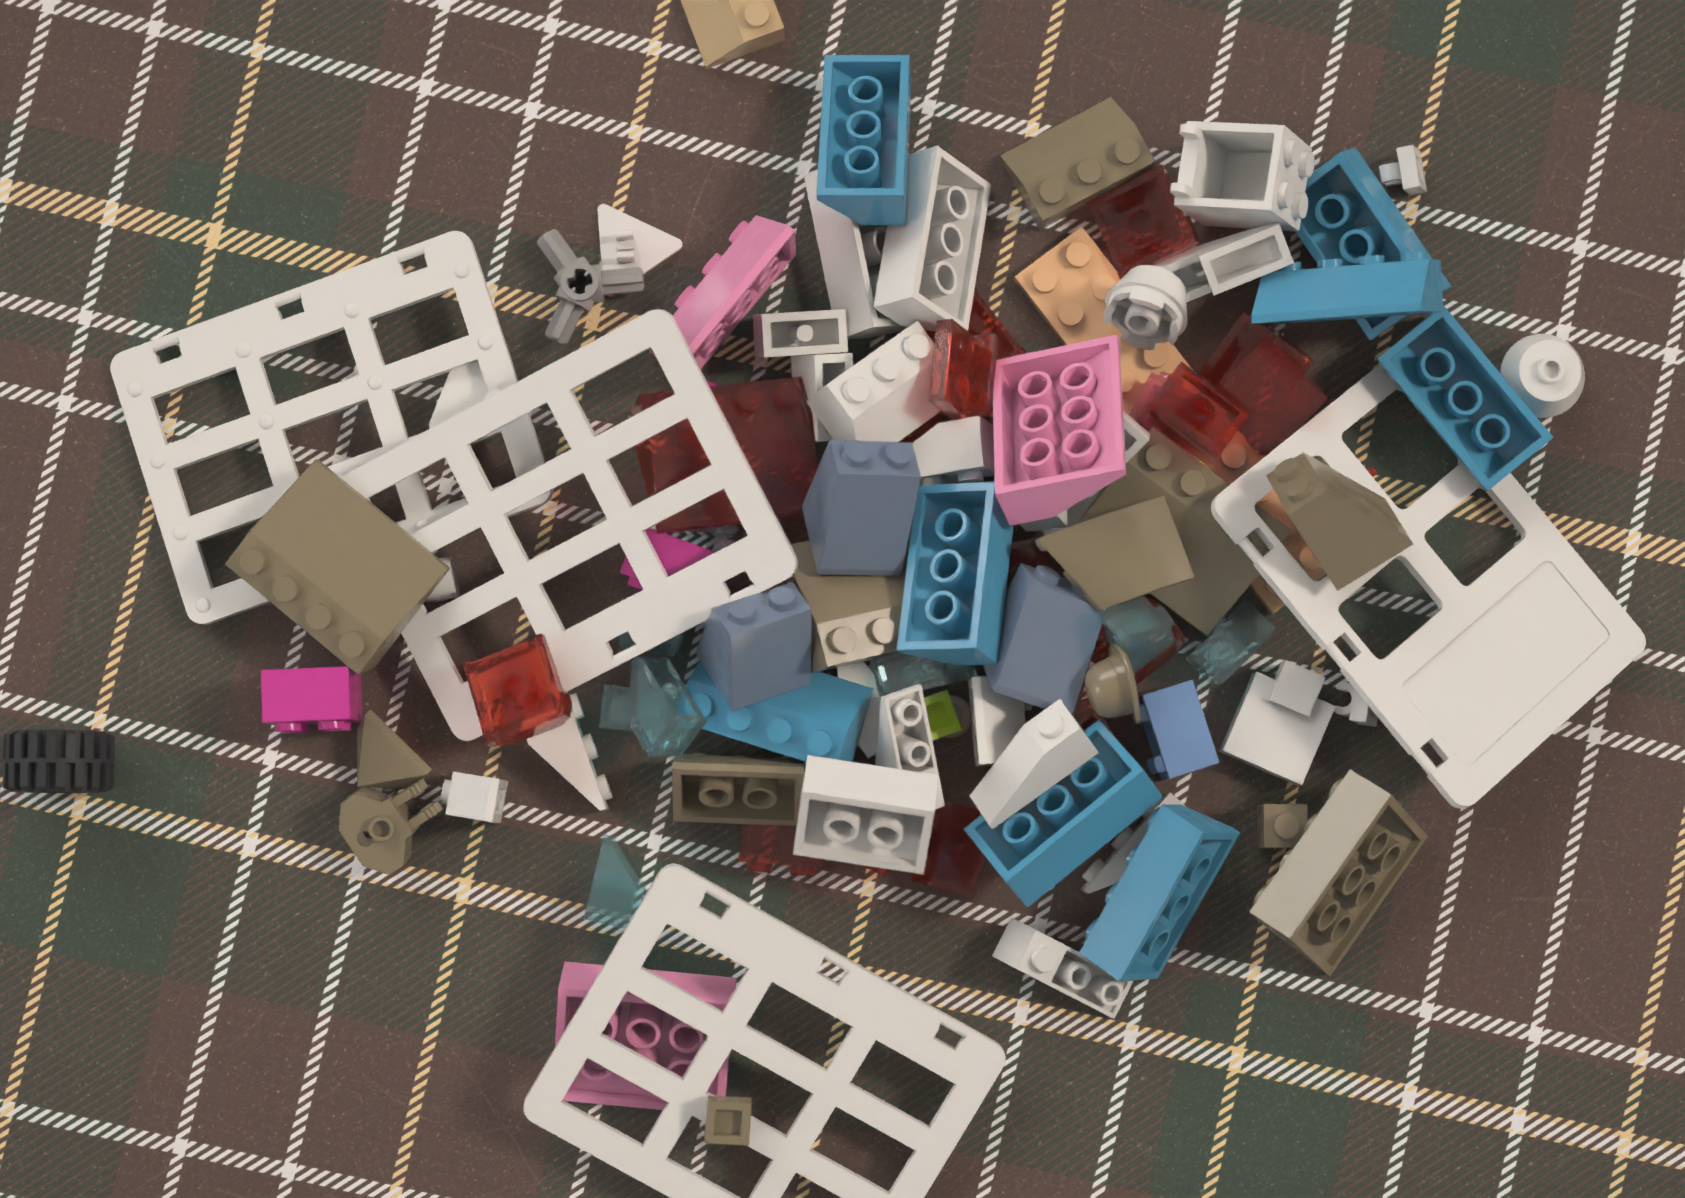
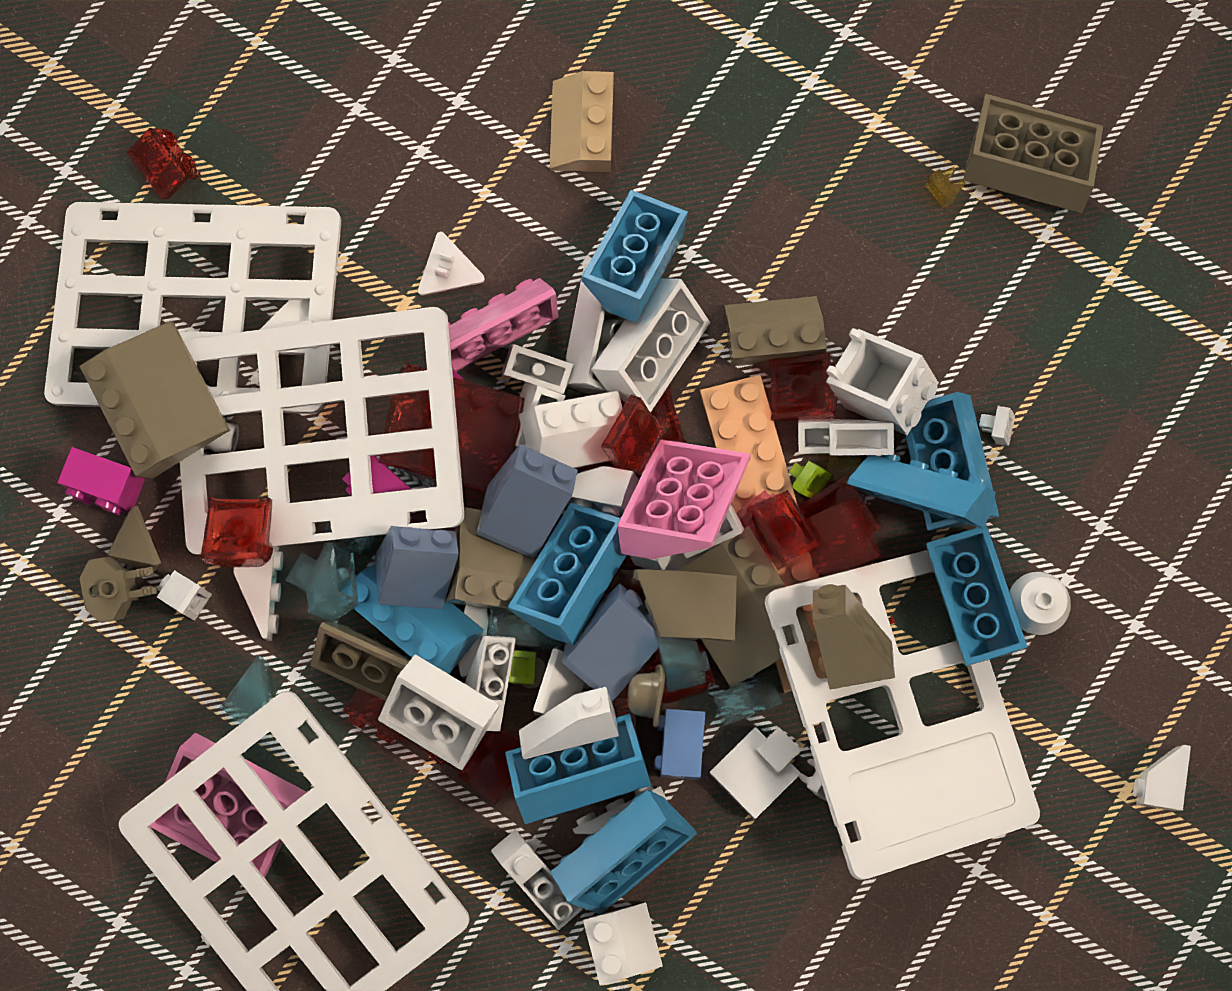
camera: 25 degrees right, 5 degrees down
light grey bush [537,229,644,345] -> none
dark tan plate [704,1096,752,1146] -> none
white cone [1104,265,1187,350] -> none
dark tan slope [1250,769,1428,976] -> none
dark tan brick [1257,804,1307,848] -> none
none -> clear red bracket [126,128,201,199]
none -> white slope [583,902,663,985]
none -> lime tile [789,461,832,500]
none -> clear yellow tile [826,453,861,486]

